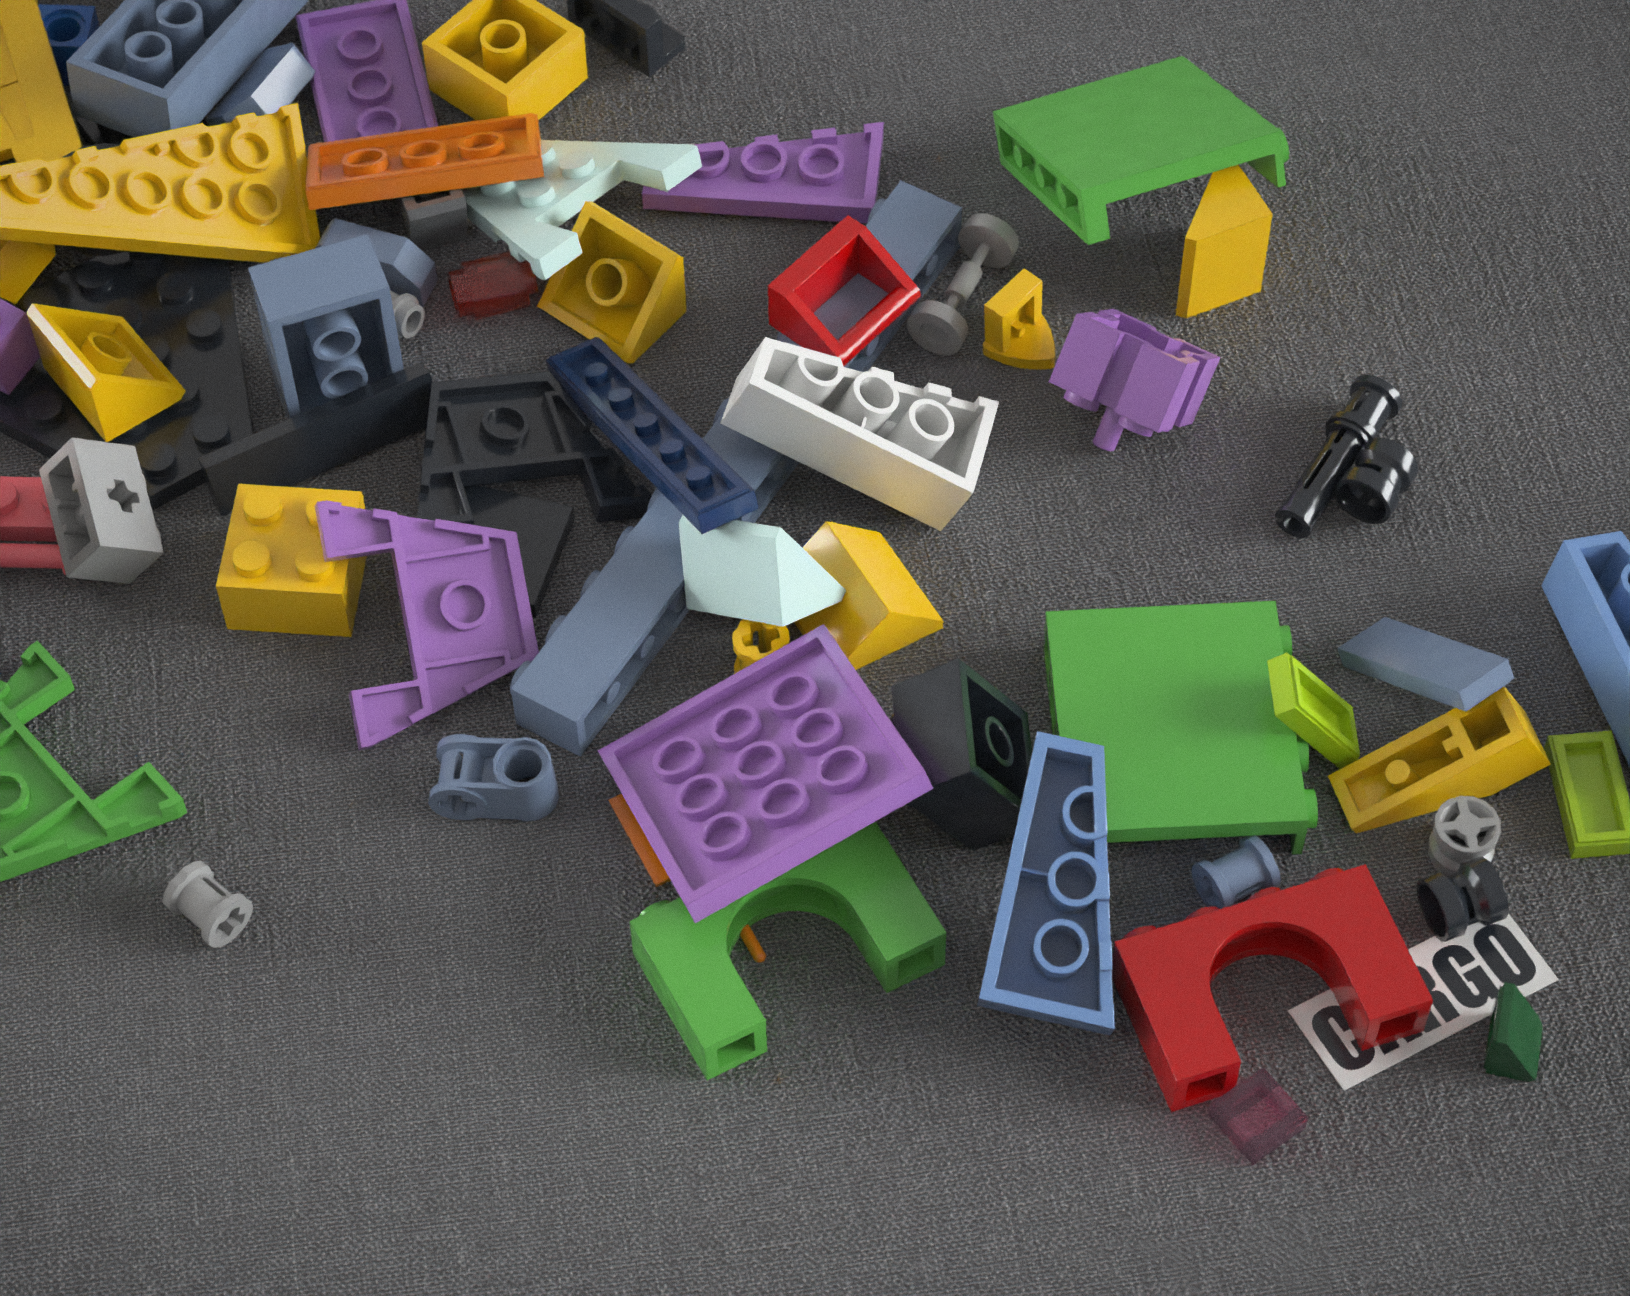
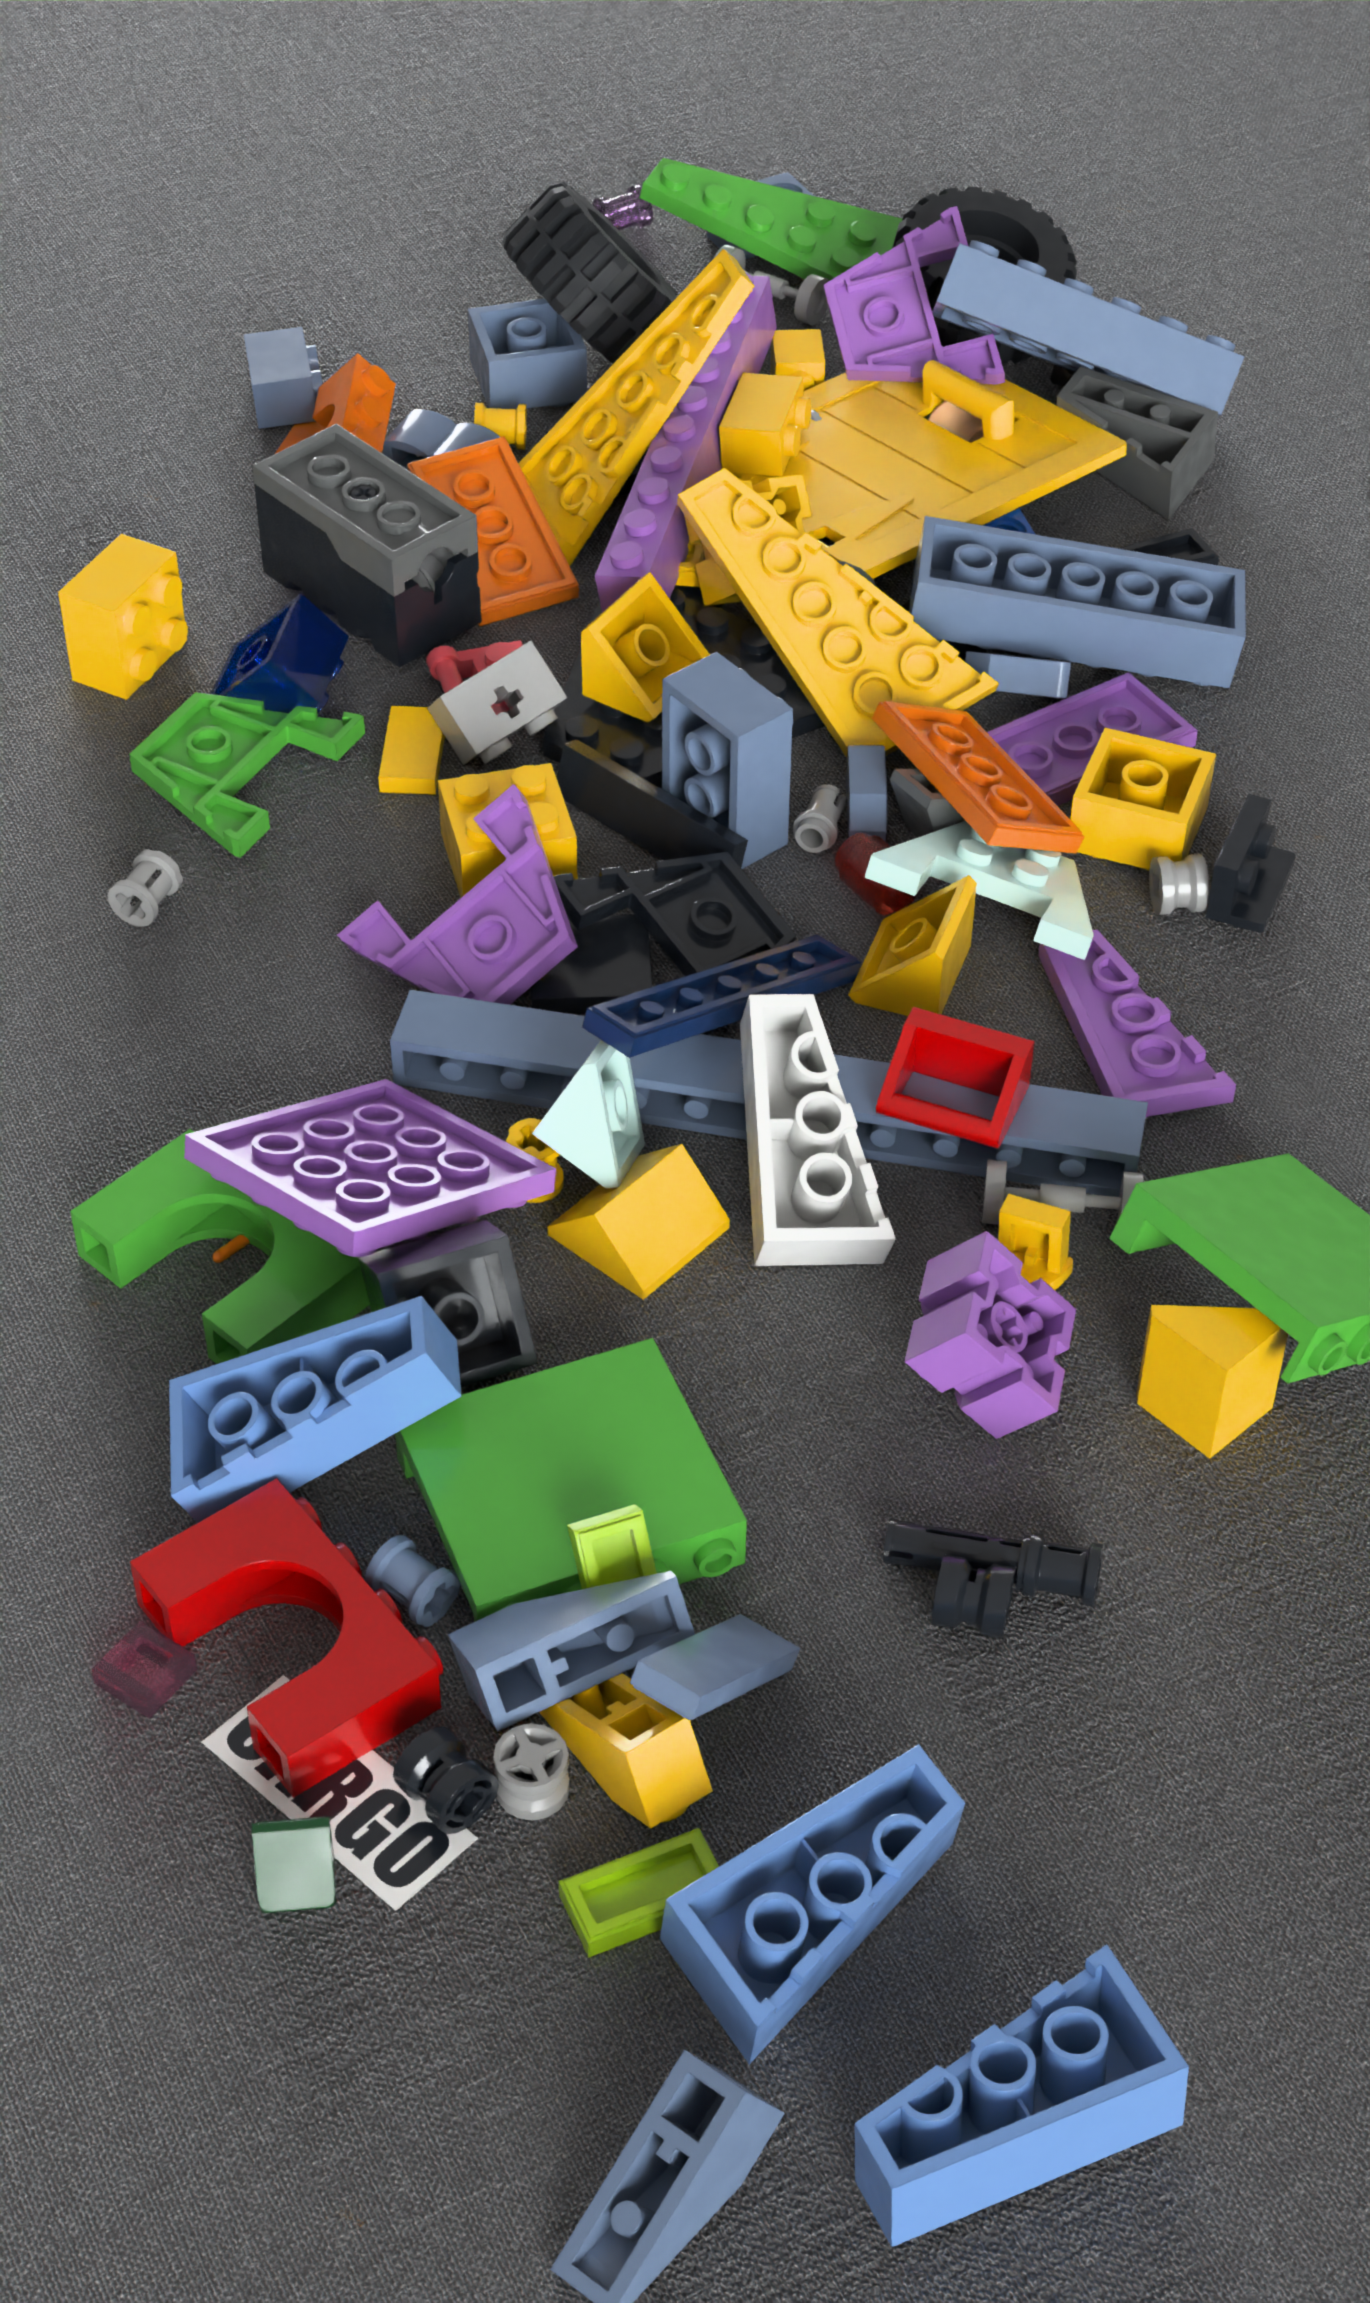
camera: 70 degrees right, 10 degrees down
sand blue piece [428,734,559,822] -> none
none -> yellow tile [378,706,445,795]
none -> sand blue slope [447,1571,695,1732]
none -> light grey wheel [1149,854,1209,915]

